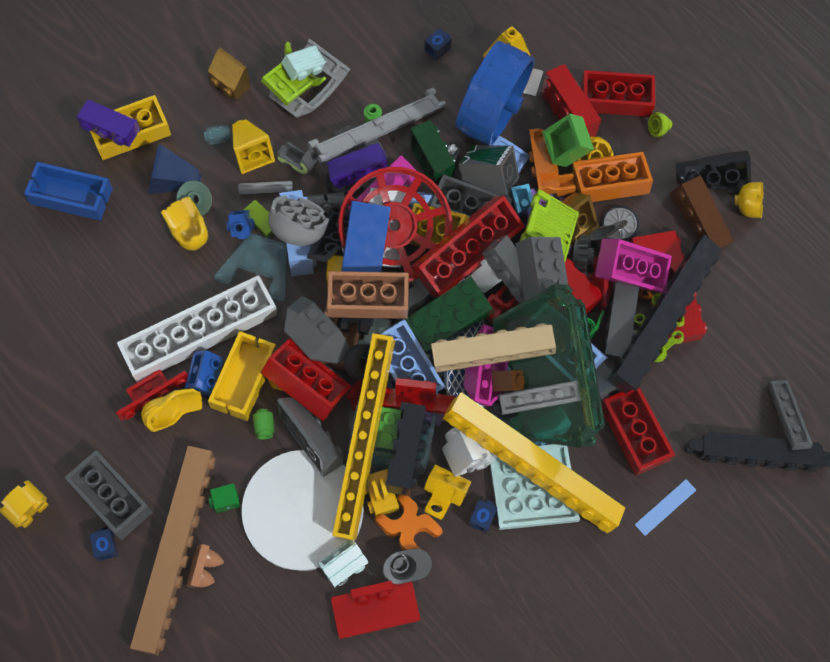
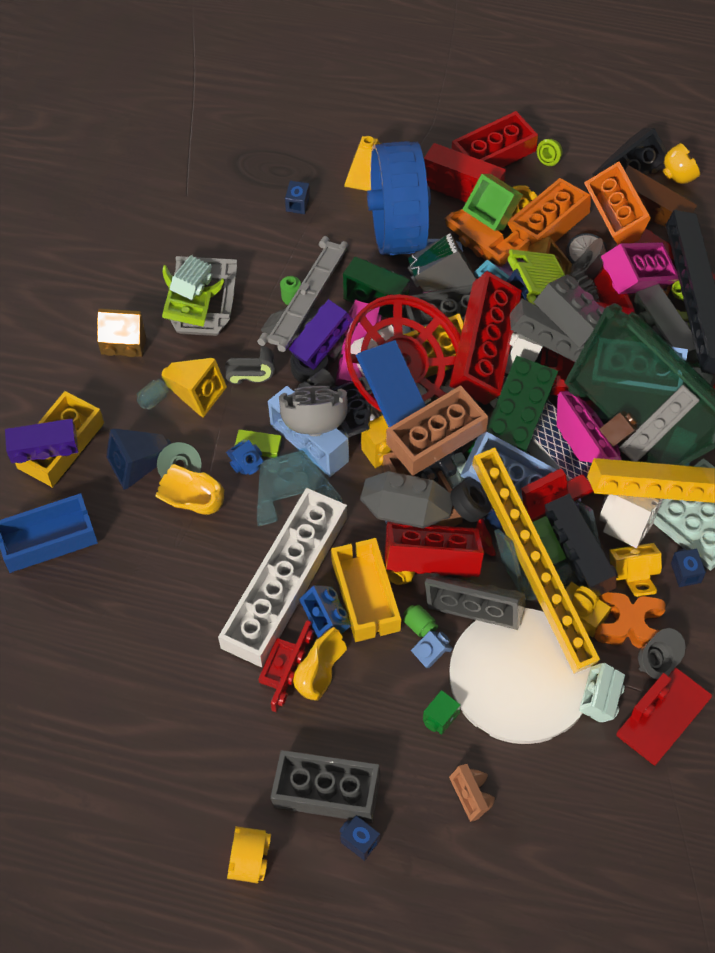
camera: 30 degrees left, 10 degrees down
medium nougat brick [130,446,216,656] -> none
light grey axle [238,180,293,194] -> none
tan brick [431,323,556,372] -> none
none -> medium blue bracket [411,631,453,668]
none -> orange slope [584,161,651,245]

